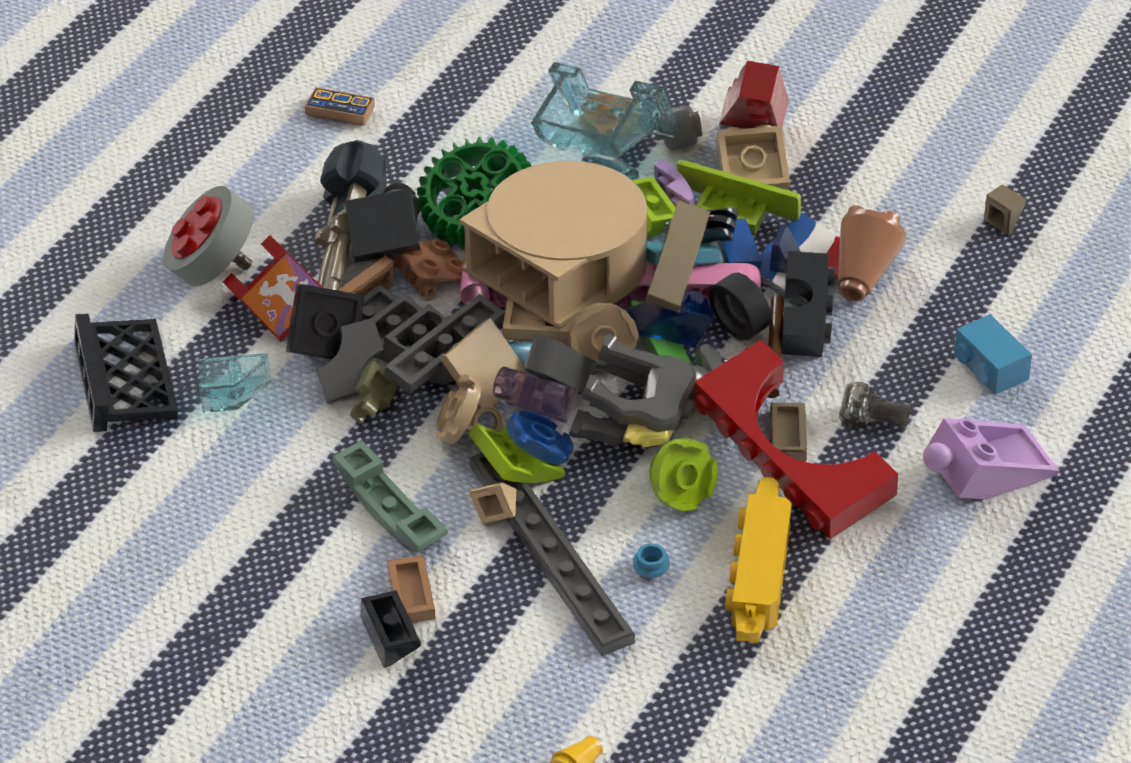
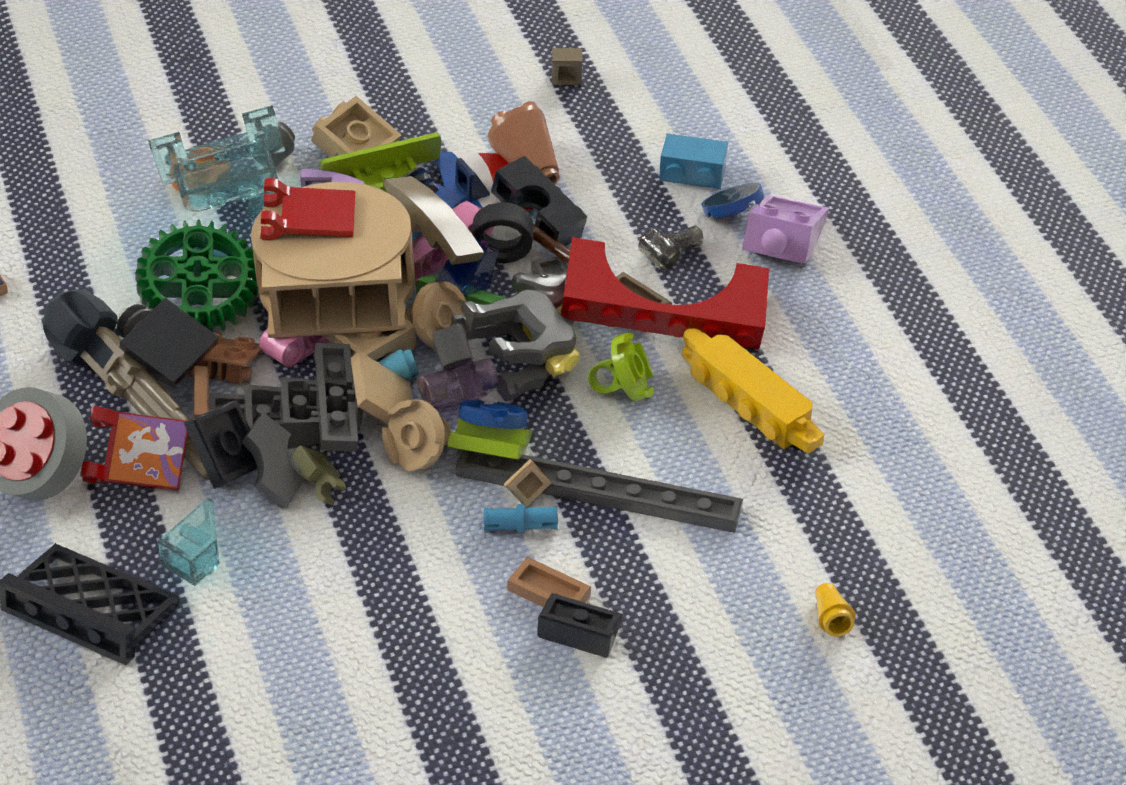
camera: 50 degrees left, 0 degrees up
sand green slope [333,440,448,551] -> none
dark azure plate [633,543,670,578] -> none
red wedge [719,61,789,129] -> none
none -> red flag [260,178,356,241]
none -> dark azure pin [483,504,558,533]
none -> tile [701,183,765,218]

